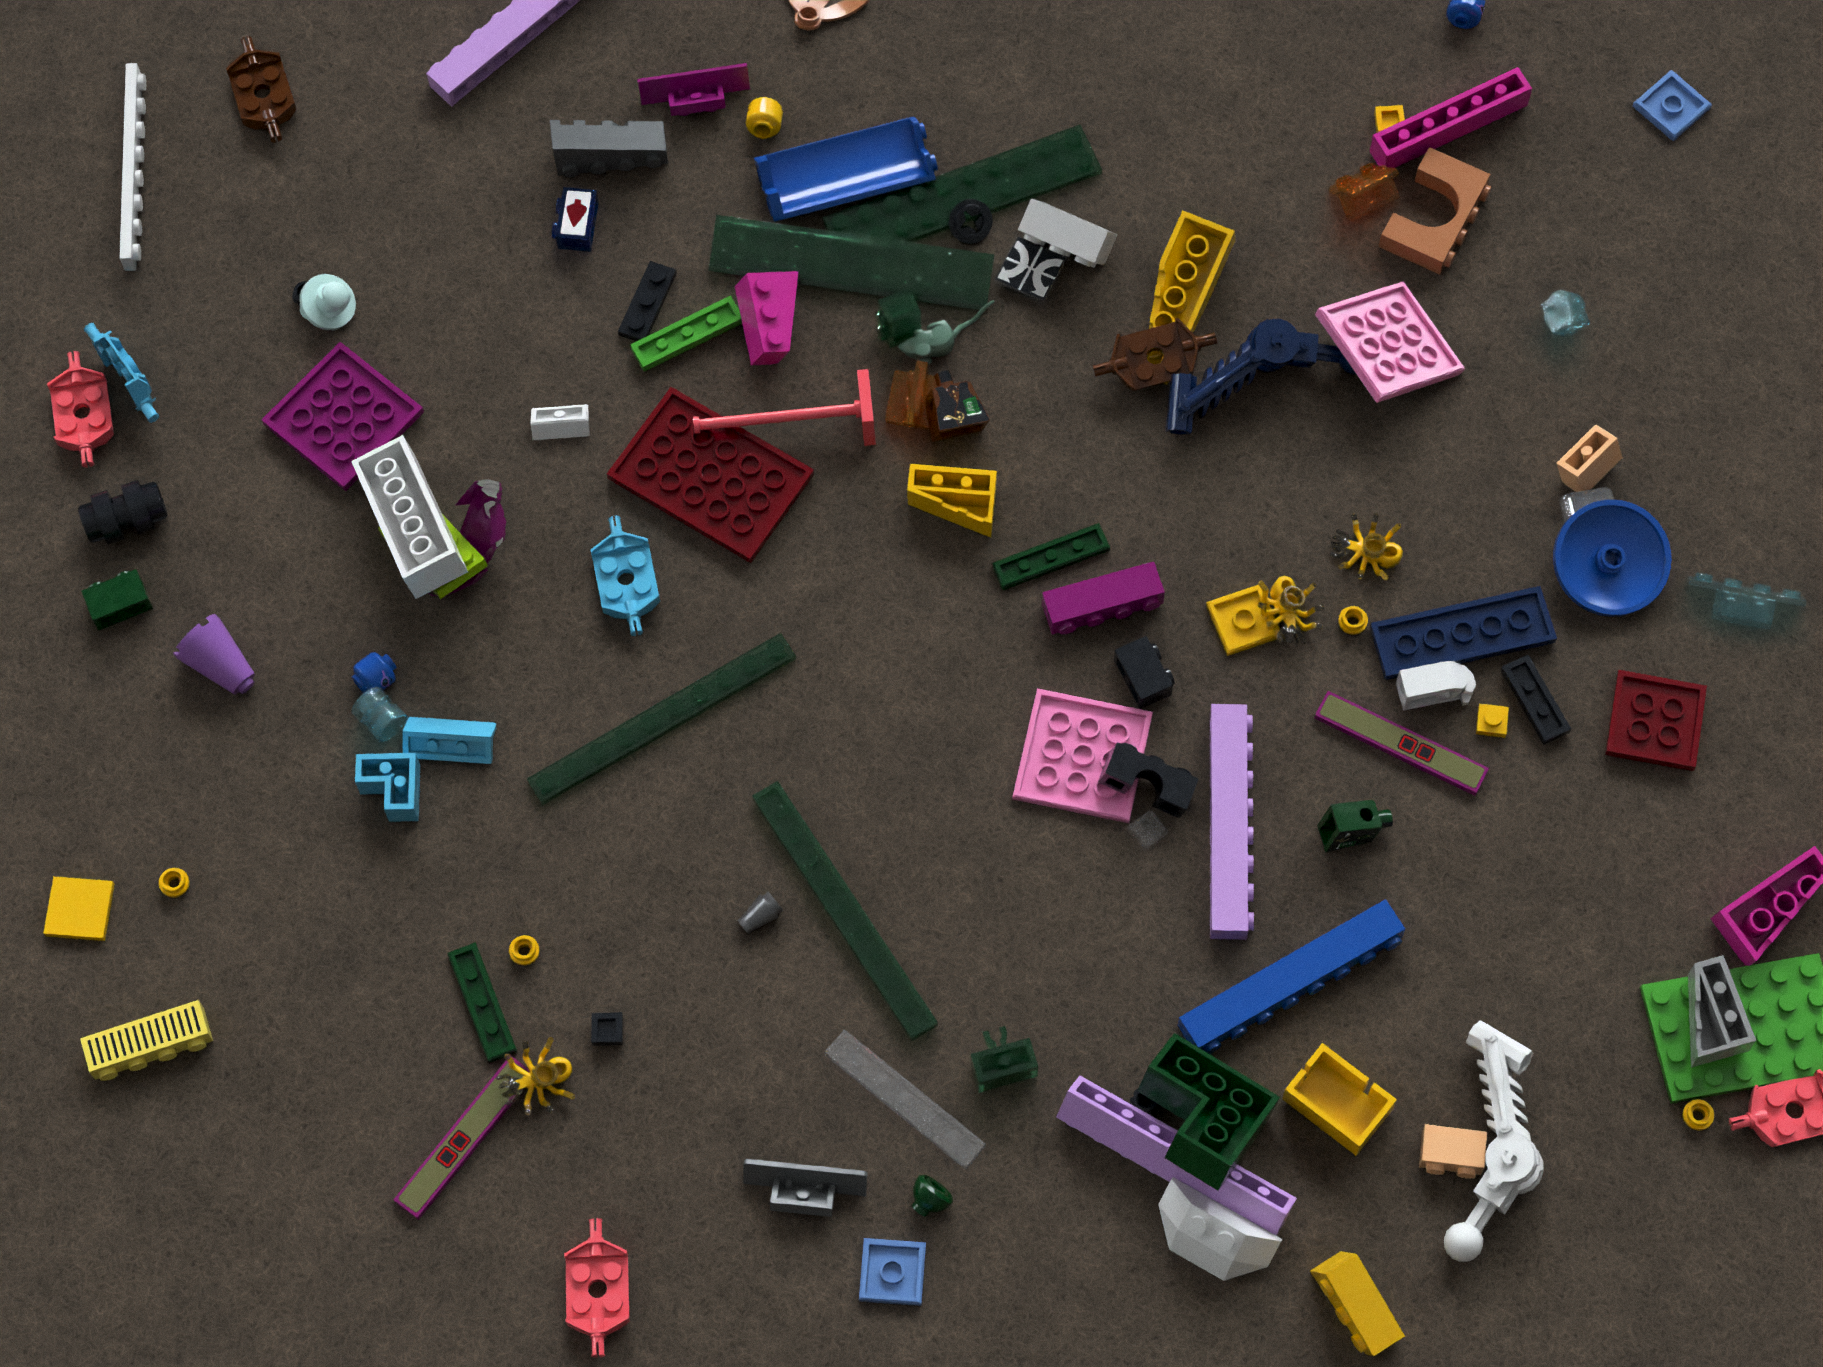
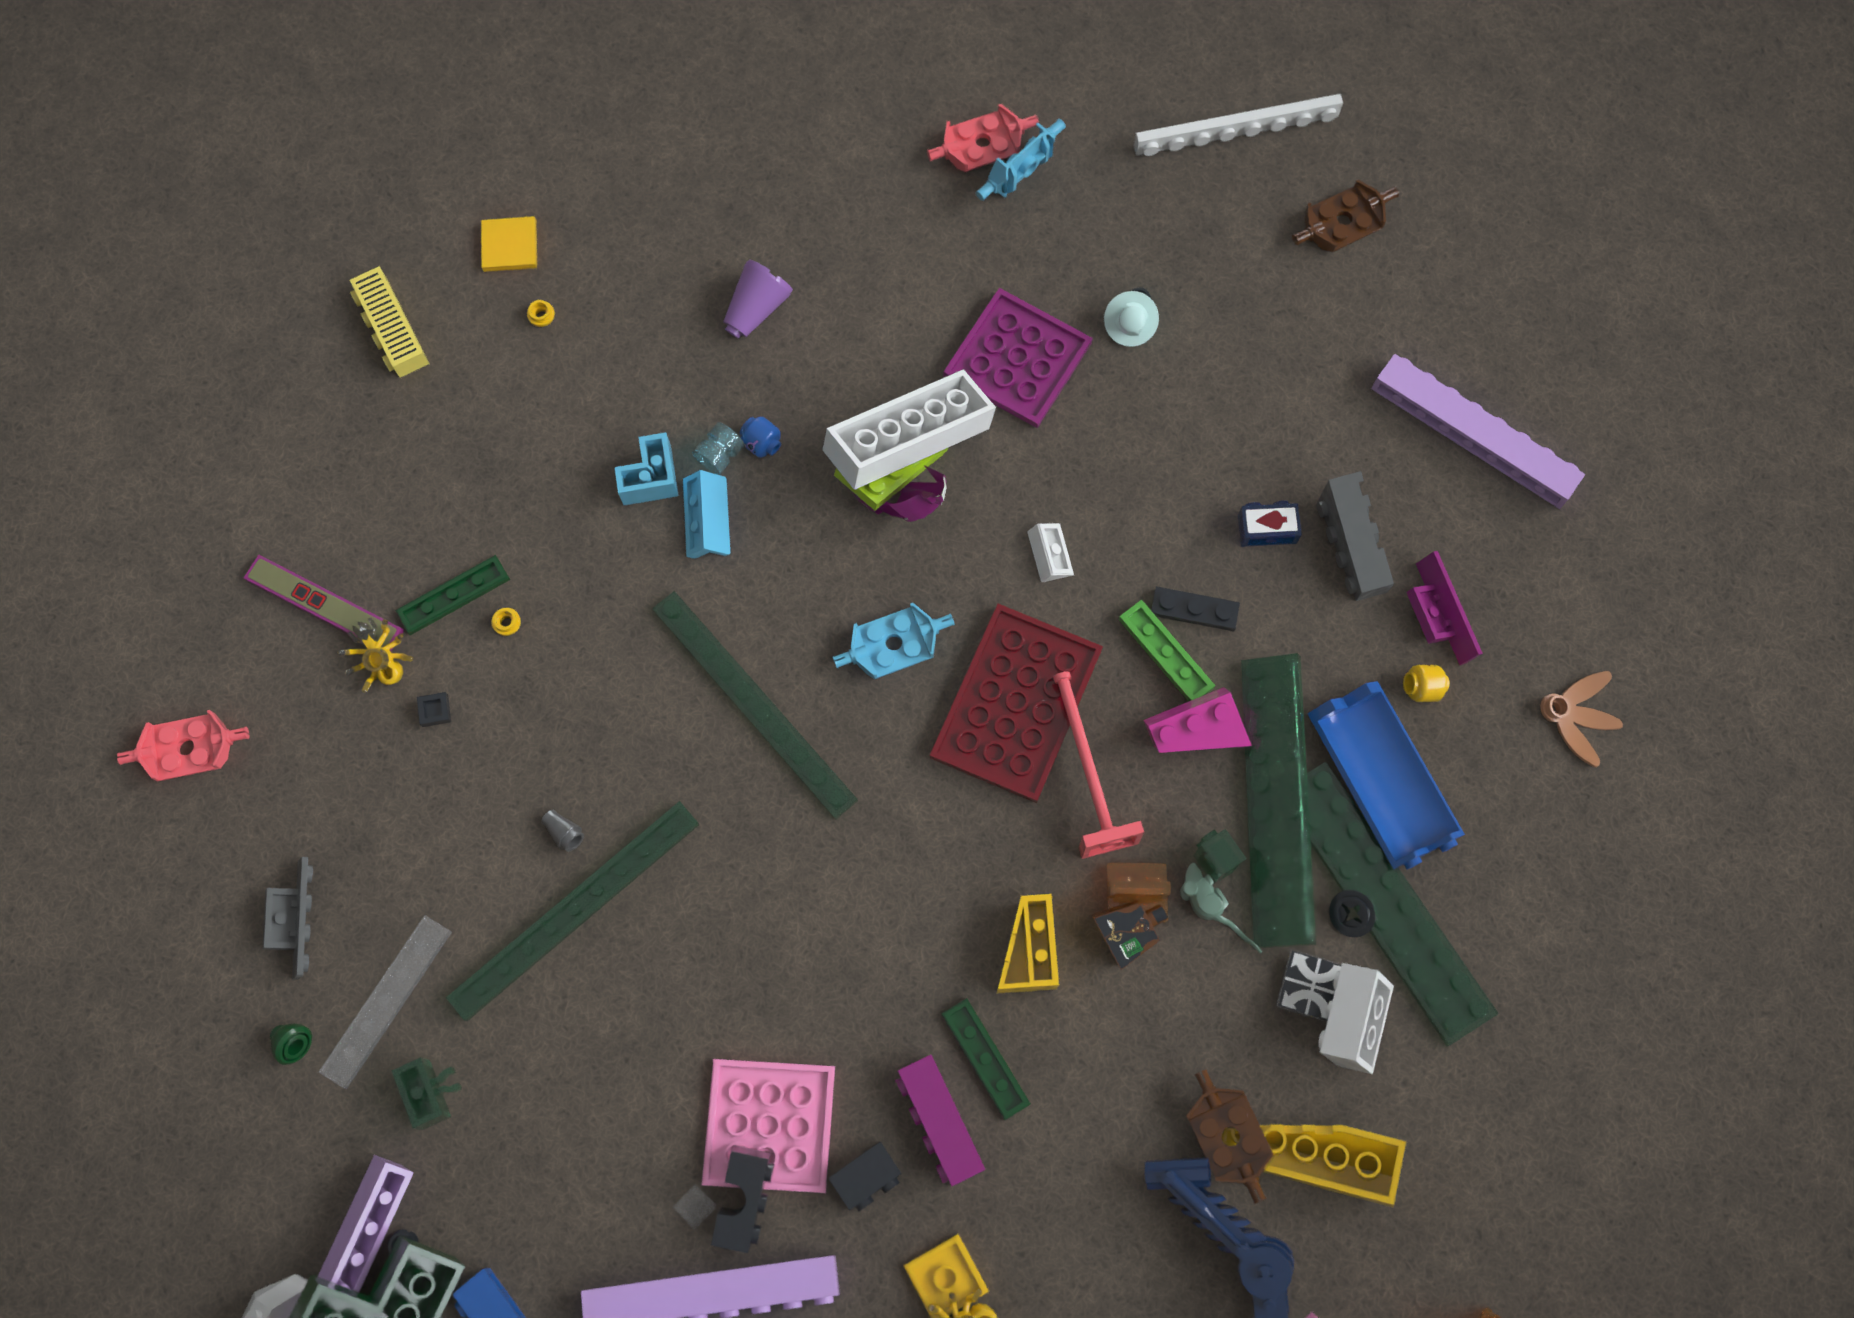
camera: 80 degrees right, 5 degrees up
black piece [78,480,168,545] -> none
dark green brick [81,569,153,631] -> none
medium blue tile [859,1238,926,1306] -> none

